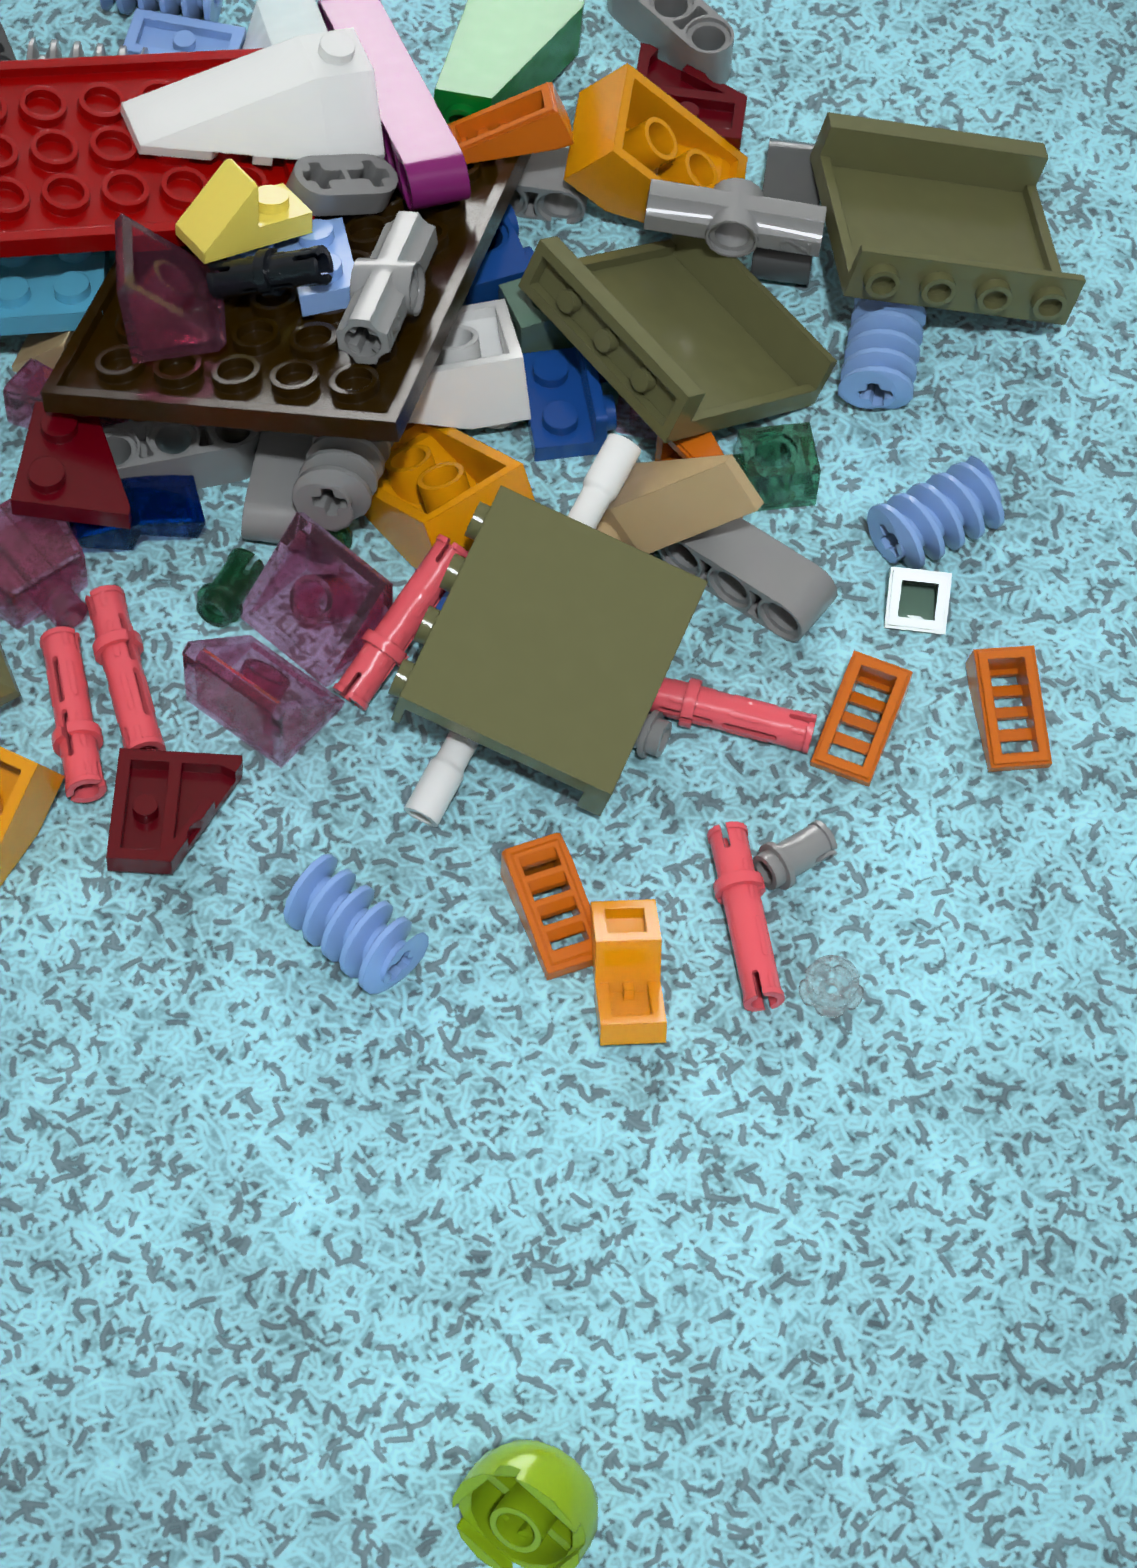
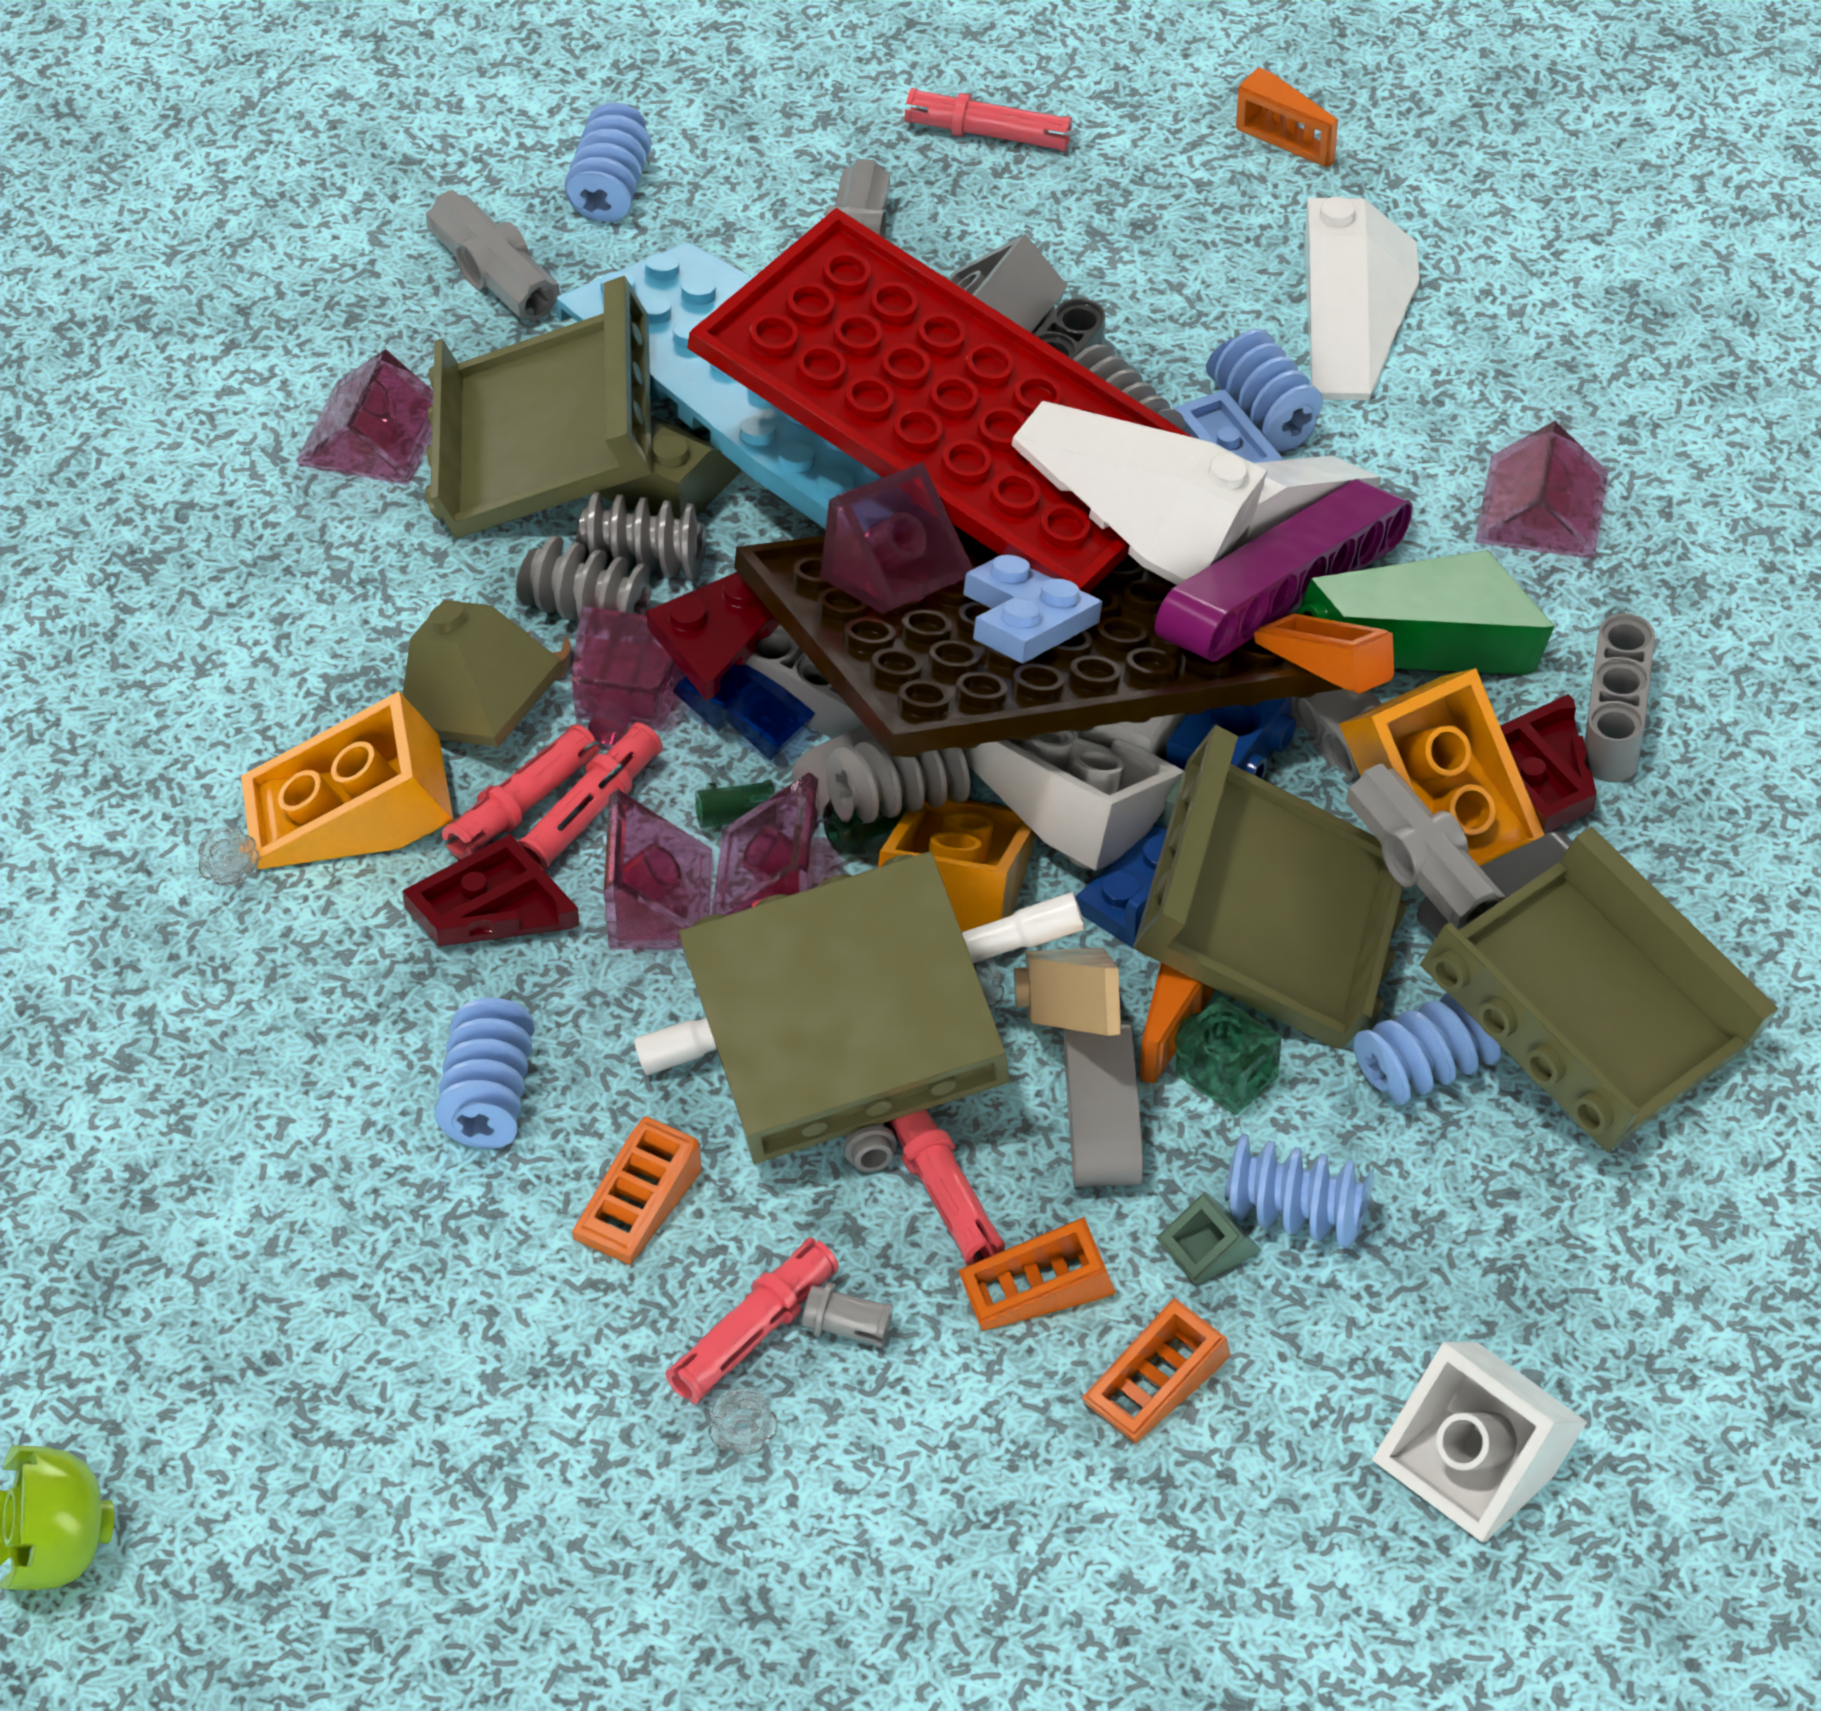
camera: 55 degrees right, 10 degrees down
light yellow slope [175,159,312,264] -> none
black pin [206,245,334,300] -> none
light grey beam [286,154,398,216] -> none
light grey piece [336,211,438,364] -> none
light orange slope [590,899,667,1046] -> none

